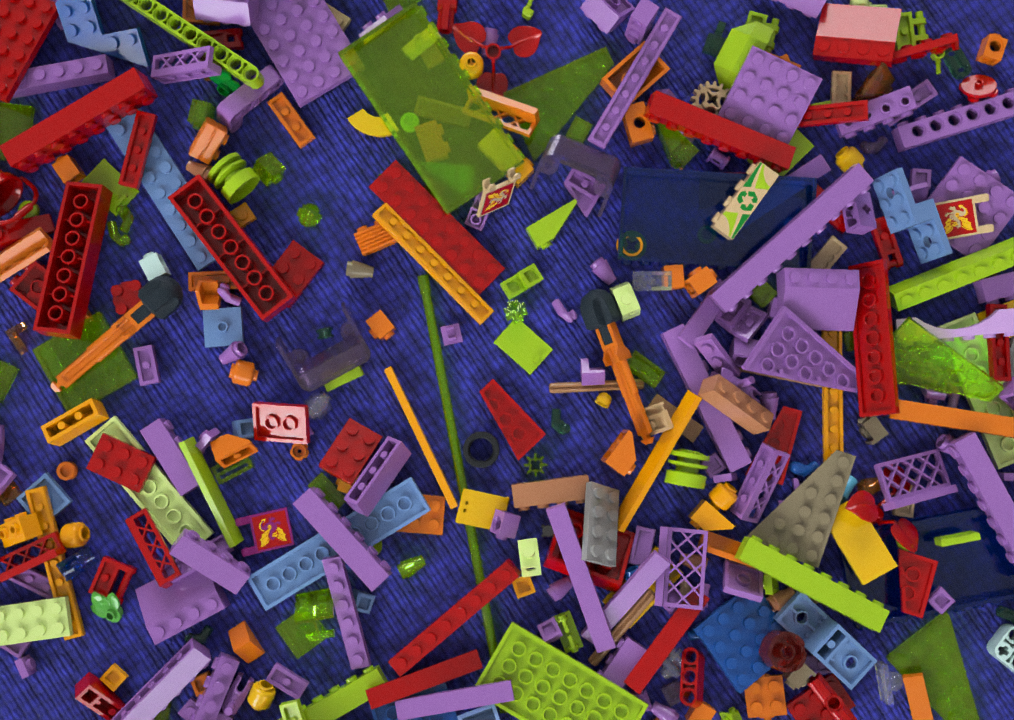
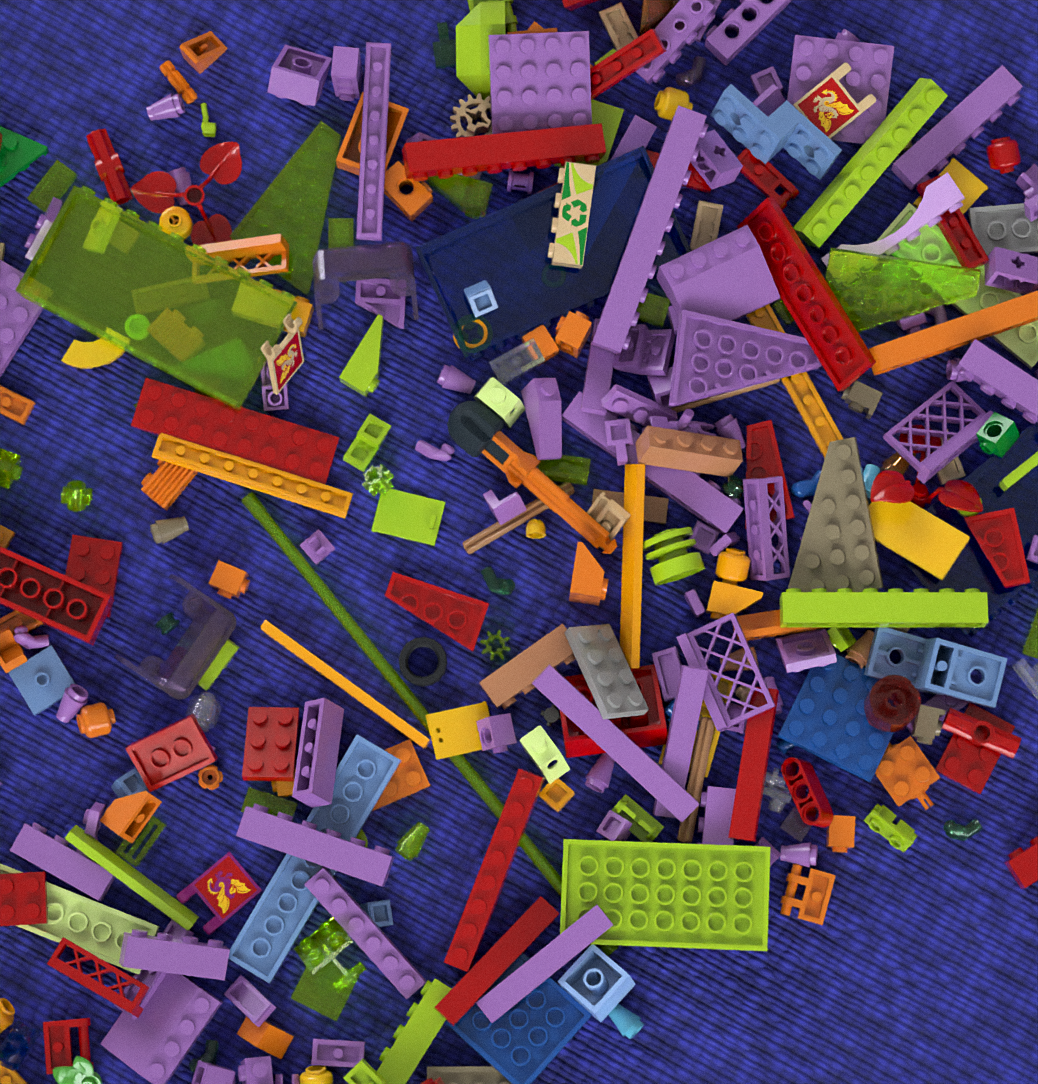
camera: 25 degrees left, 5 degrees down
none -> medium lavender tile [224,975,276,1027]
none -> medium blue slope [463,280,498,318]
none -> medium lavender slope [521,378,562,460]
none -> medium lavender plate [604,418,633,466]
none -> medium lavender tile [684,589,705,618]
none -> clear green bush [722,475,744,499]
none -> green brick [976,412,1020,458]

